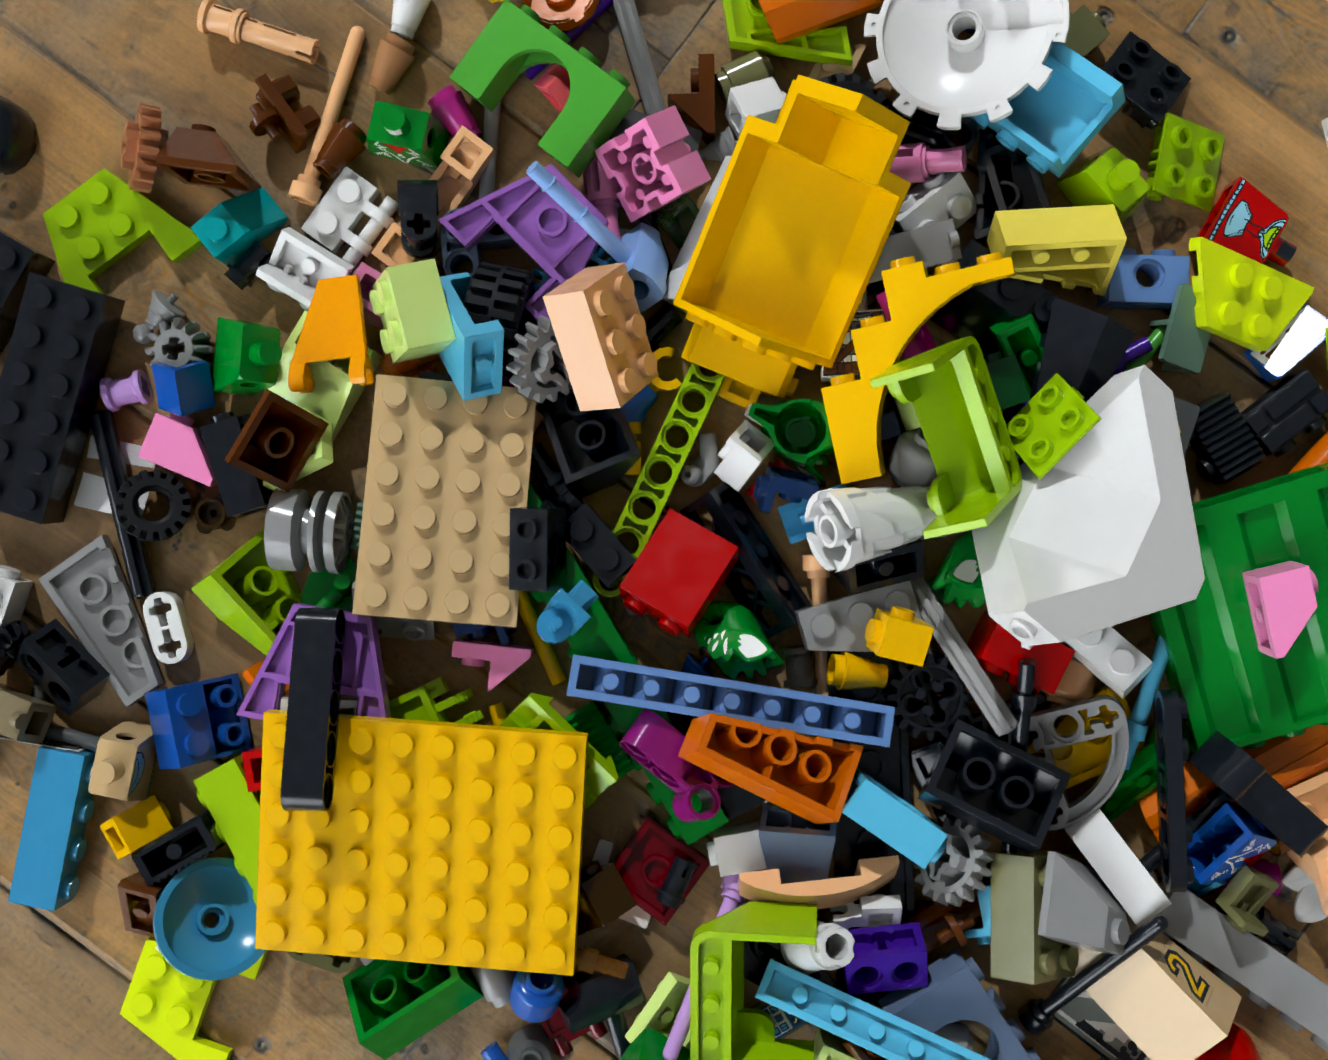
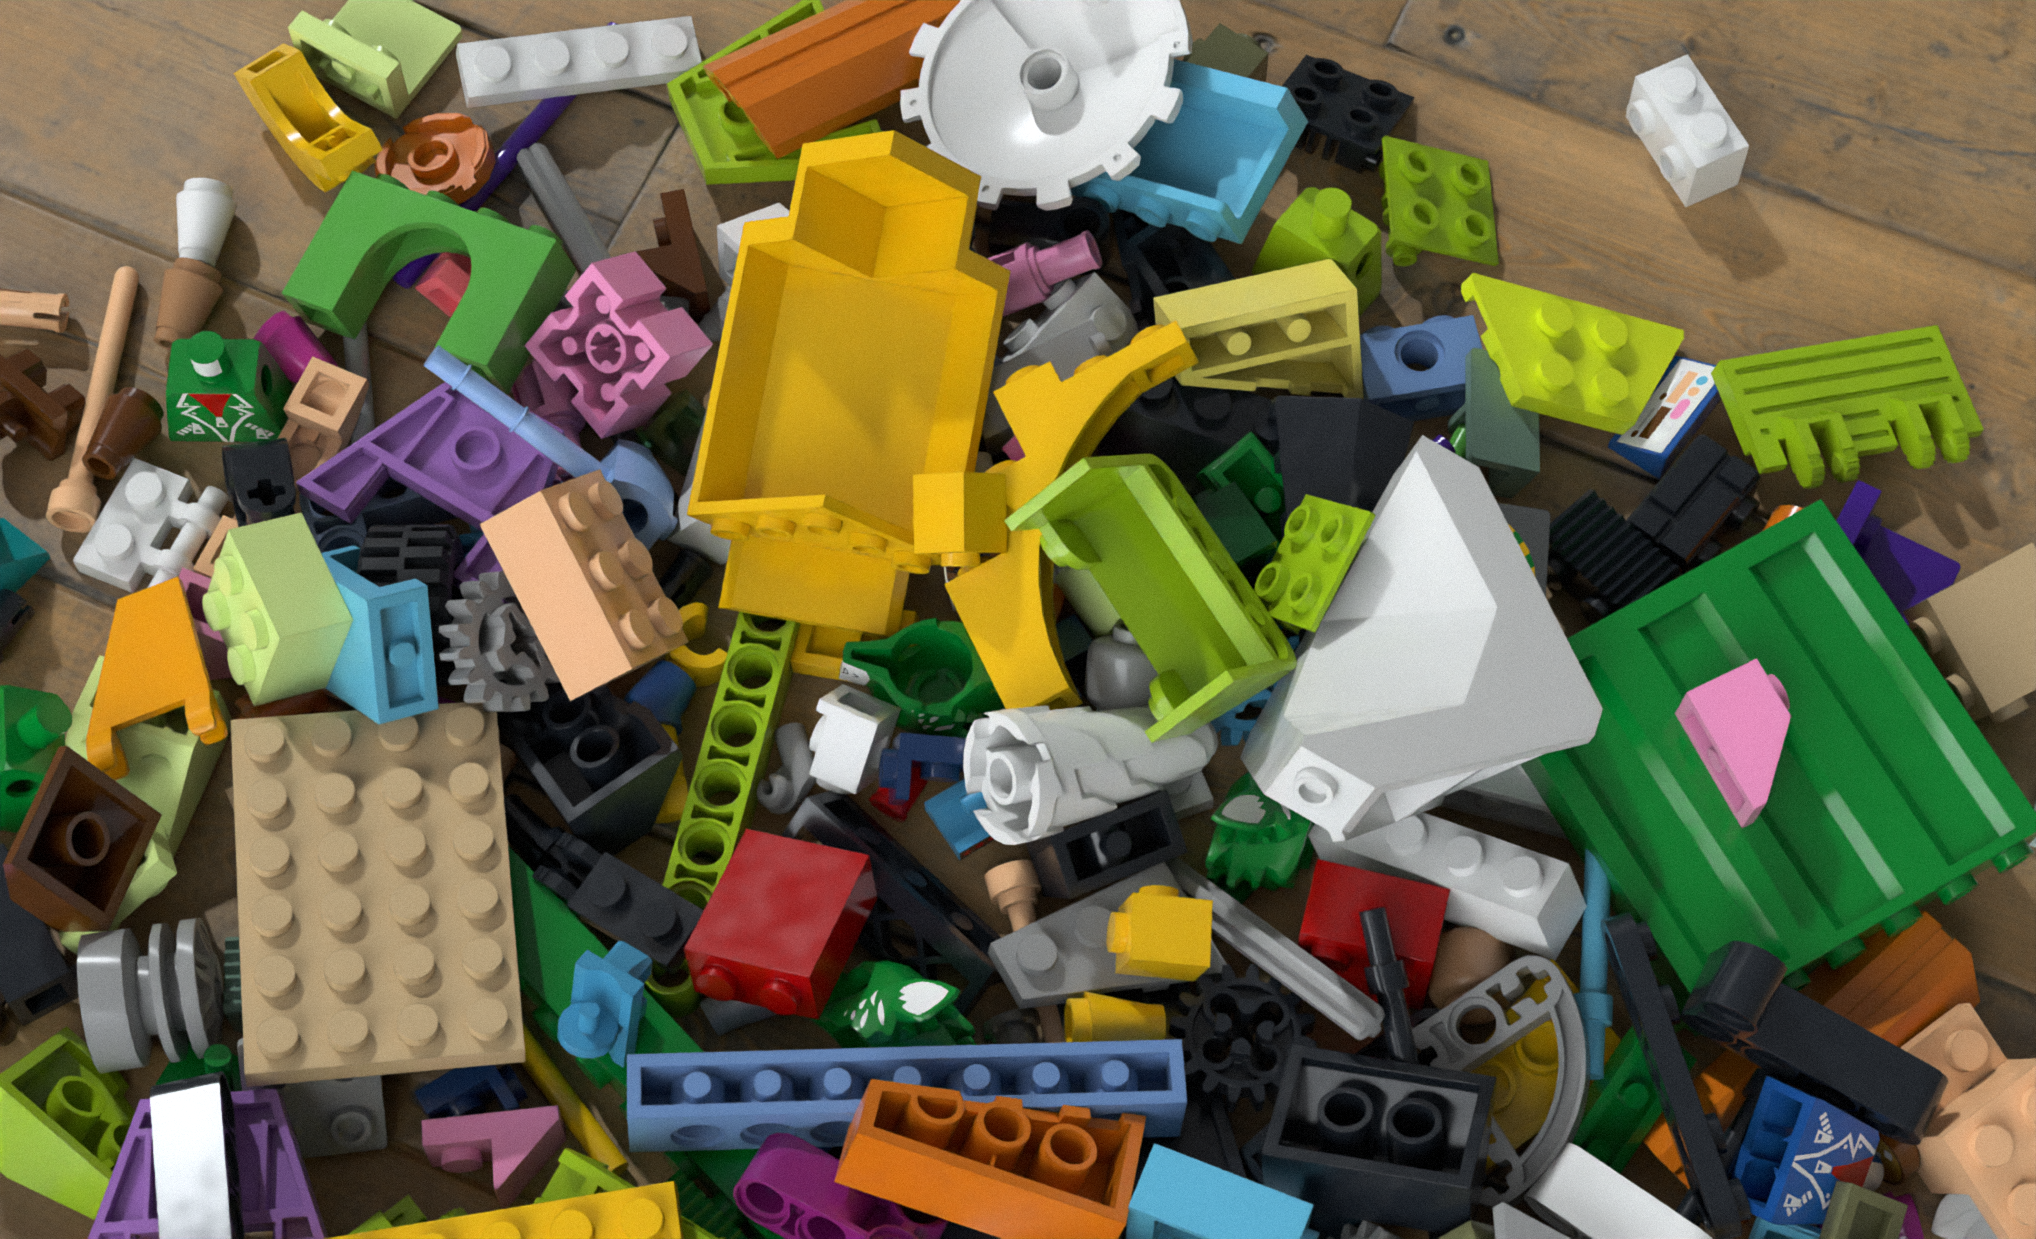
camera: 10 degrees left, 25 degrees down
white bracket [255,227,355,311] -> none
black brick [509,507,567,592] -> none
olive brick [715,51,775,104] -> none
red torso [1188,177,1297,267] -> none
none -> yellow brick [912,472,1007,567]

